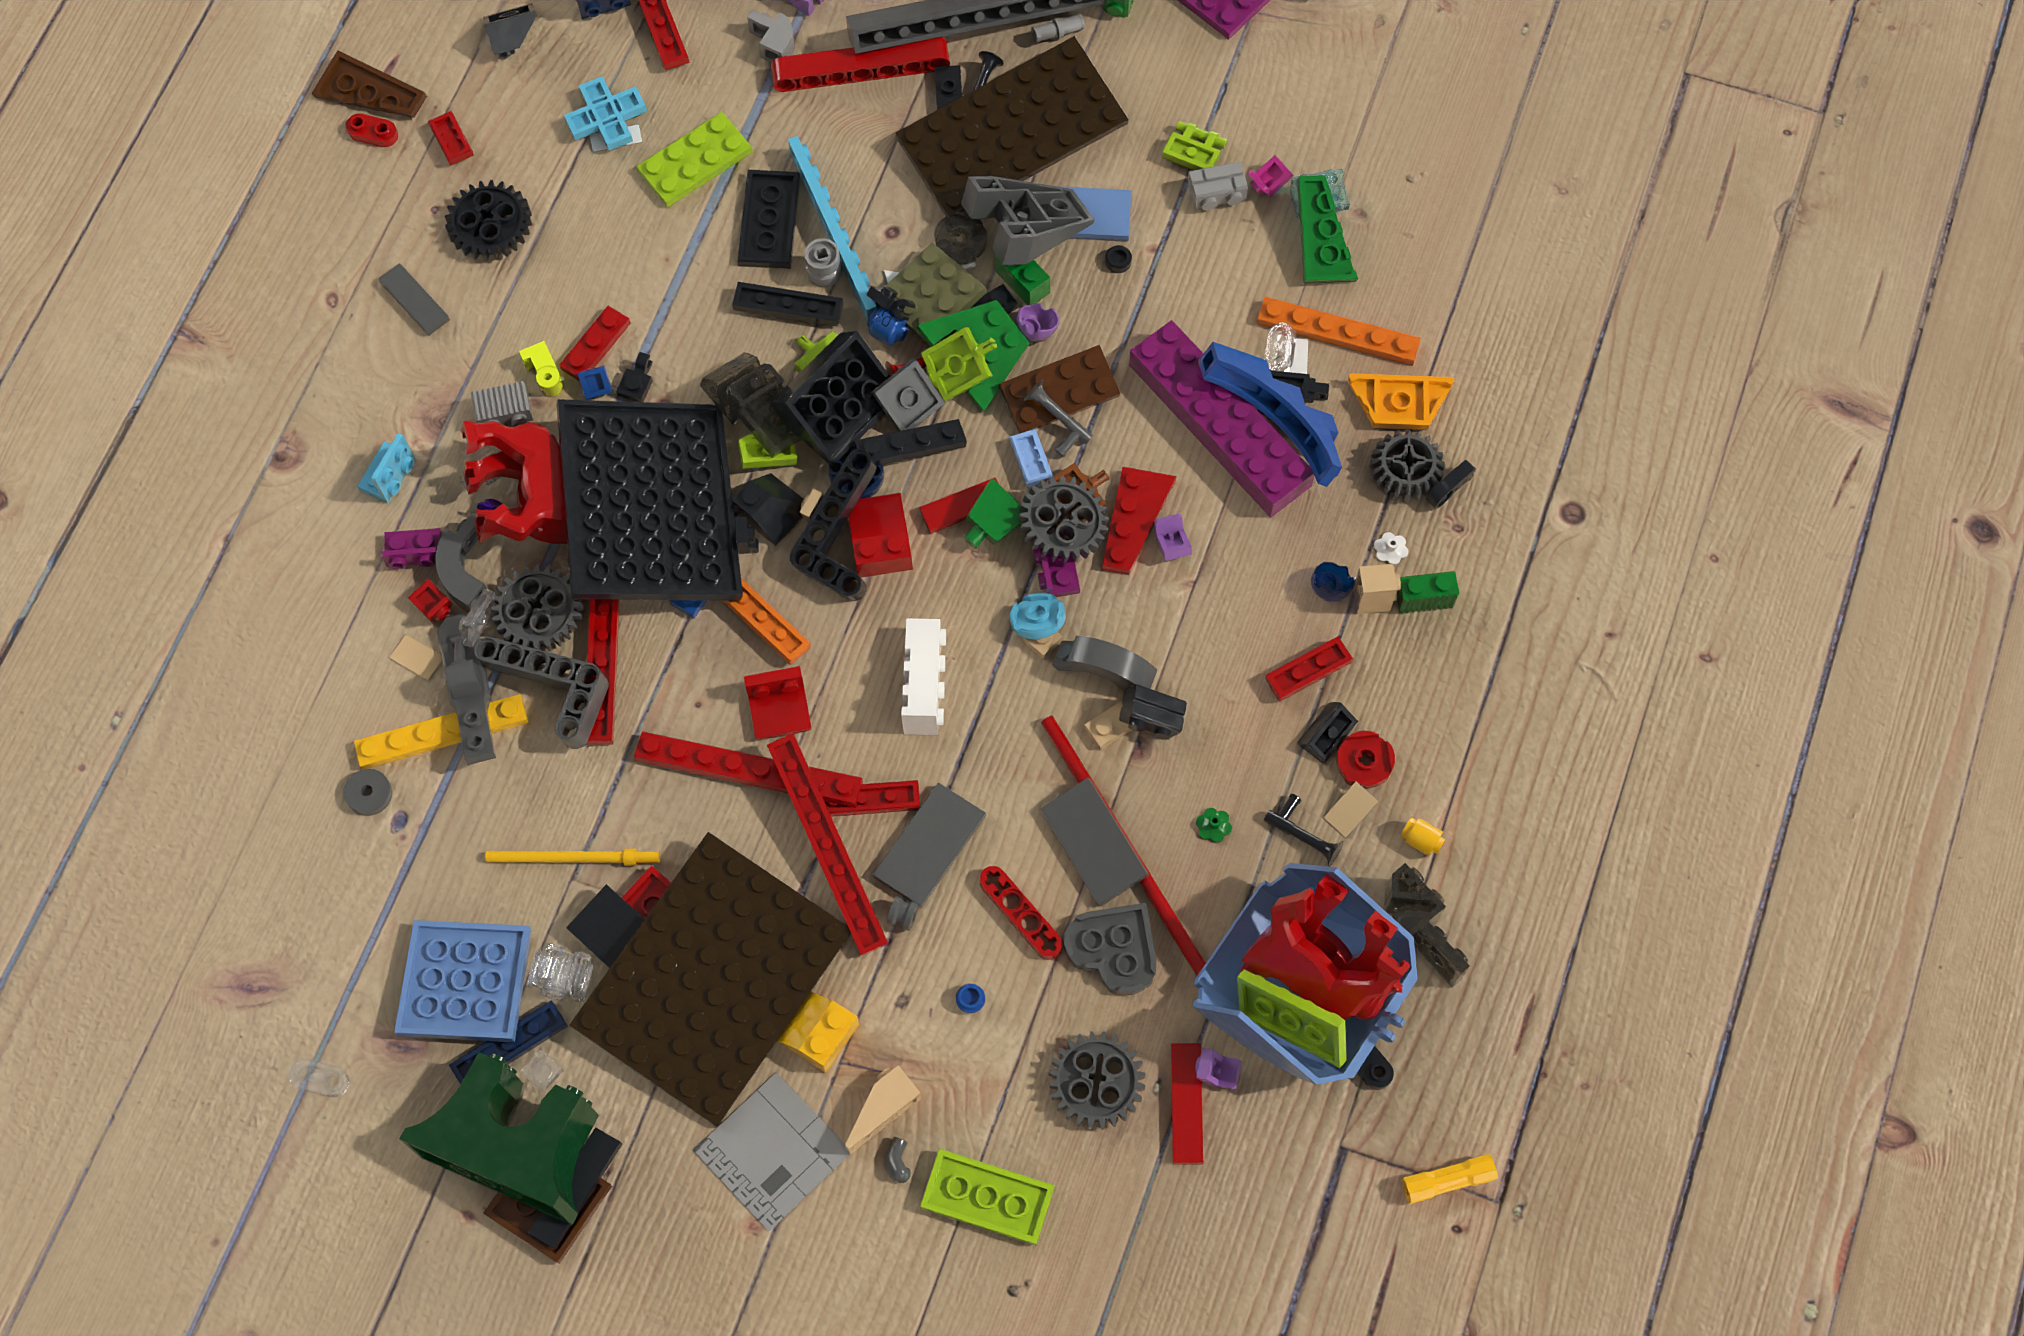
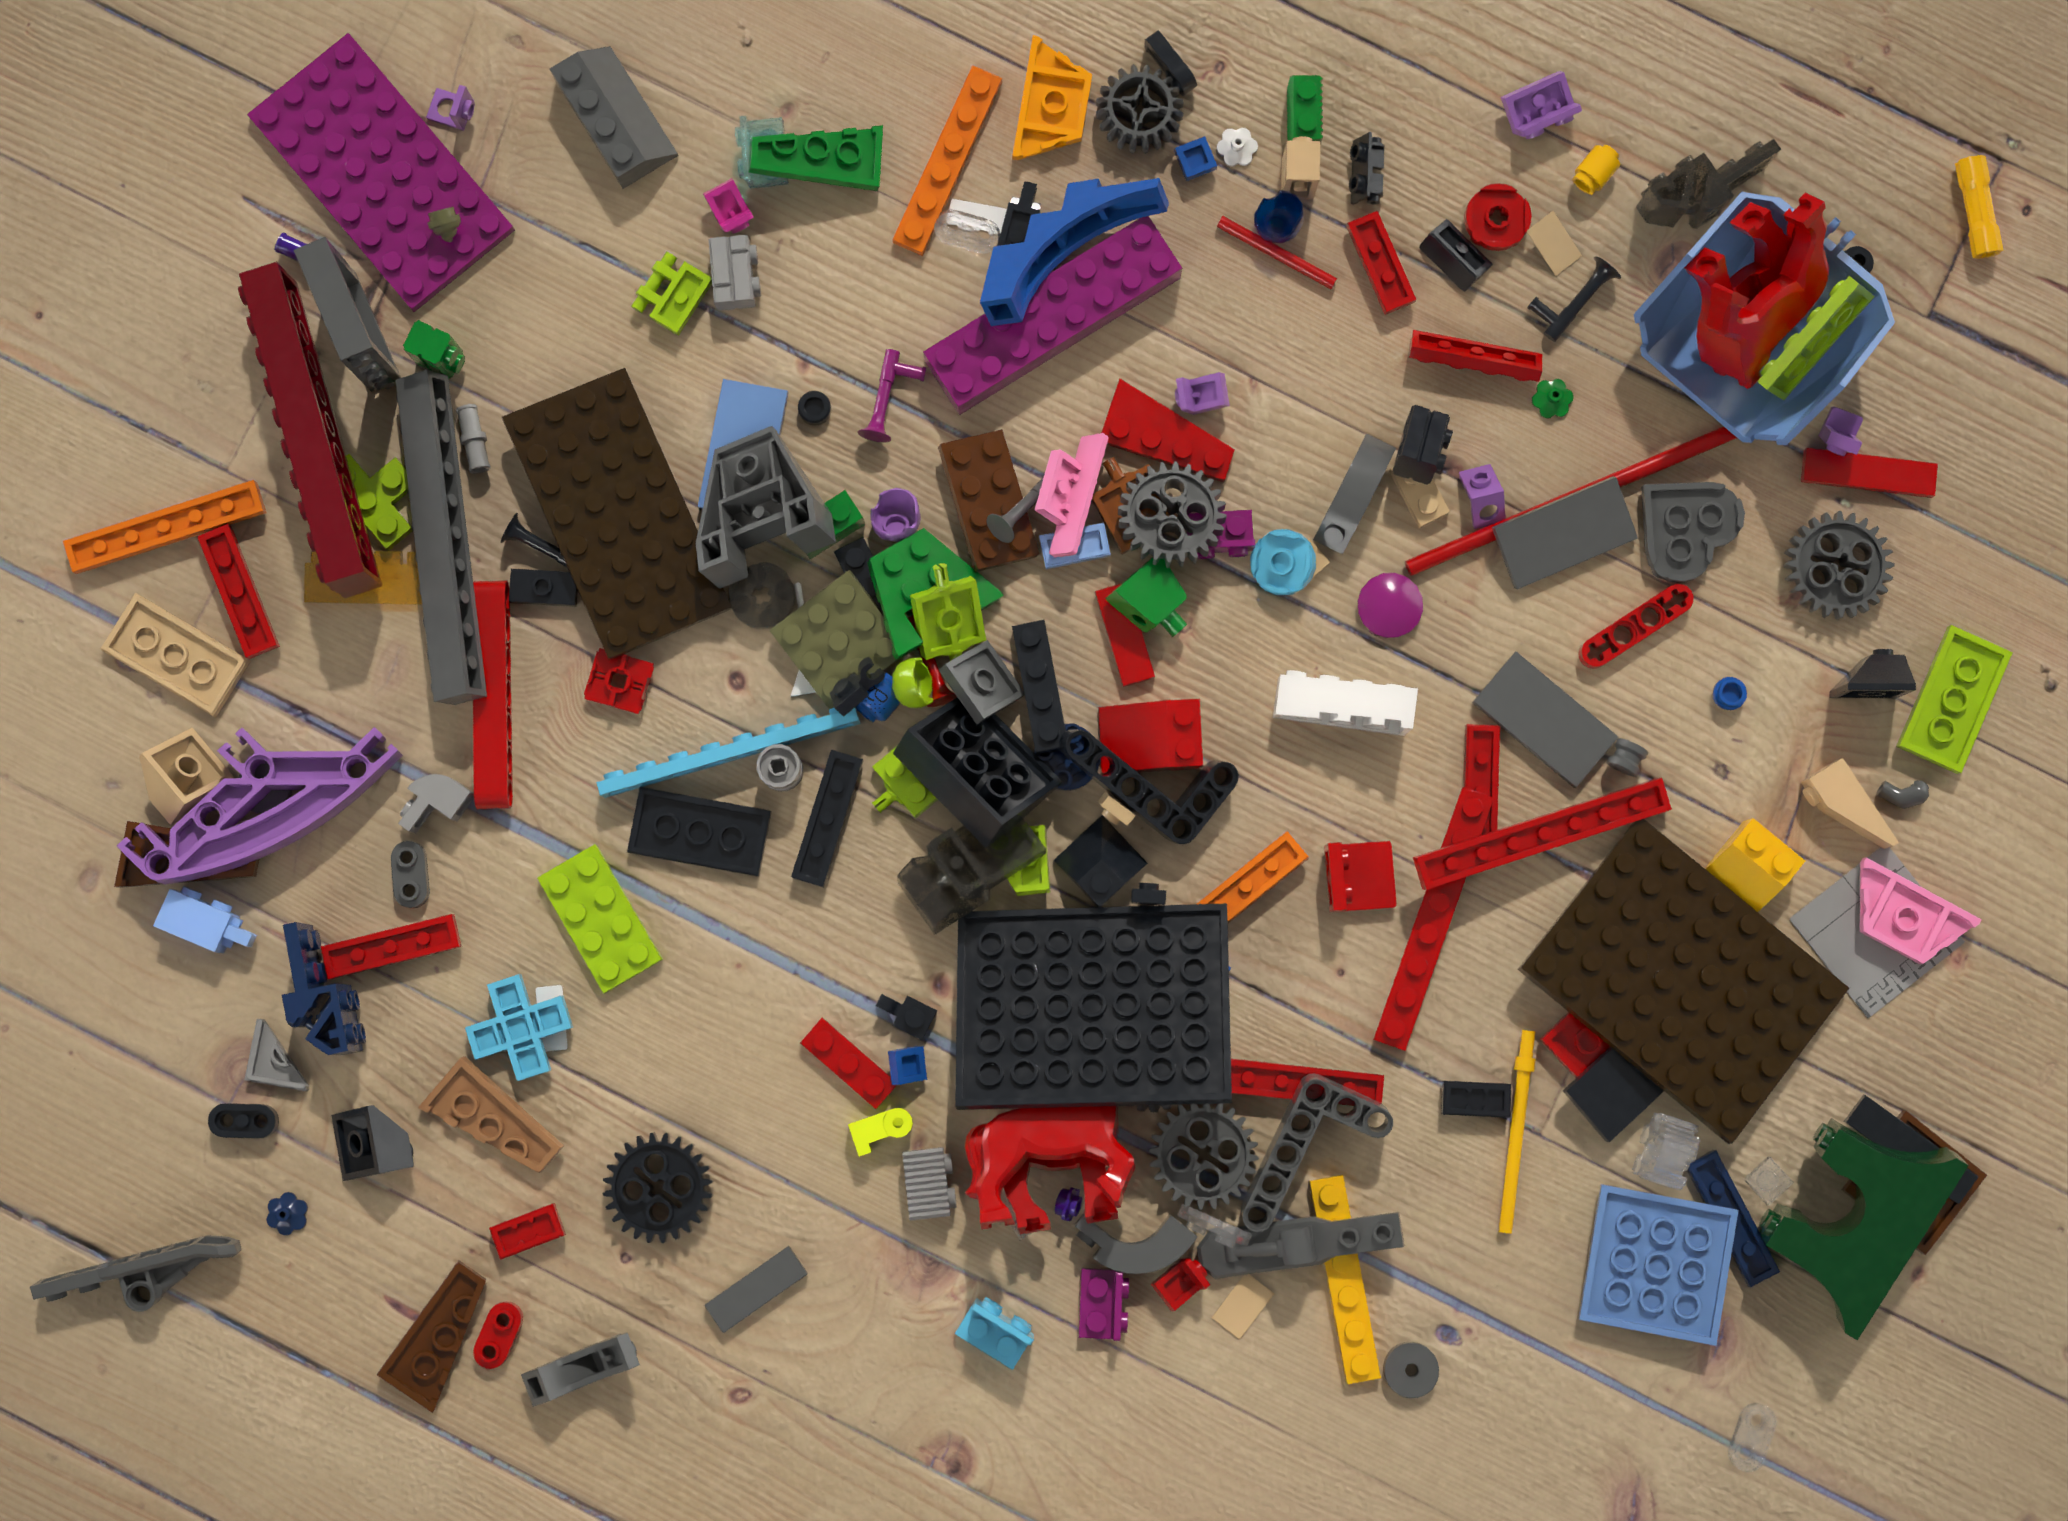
camera: 85 degrees left, 15 degrees up
none -> dark grey plate [391,841,430,908]
none -> medium nougat wing [418,1056,564,1173]
none -> dark grey arch [521,1332,640,1407]
none -> dark grey slope [550,46,679,189]
none -> red piece [584,648,654,714]
none -> magenta piece [857,349,927,443]
none -> lime hair [892,657,933,708]
none -> bright pink bracket [1035,433,1108,557]
none -> blue plate [1174,136,1217,181]
none -> red bar [1217,216,1337,290]
none -> black hinge [1349,132,1385,205]
none -> magenta dish [1357,573,1423,638]
none -> red plate [1409,330,1542,382]
none -> black plate [1441,1081,1511,1118]
none -> medium lavender bracket [1459,464,1506,529]
none -> medium lavender bracket [1501,71,1582,139]
none -> black slope [1830,649,1916,699]
none -> bright pink wing [1860,857,1981,964]

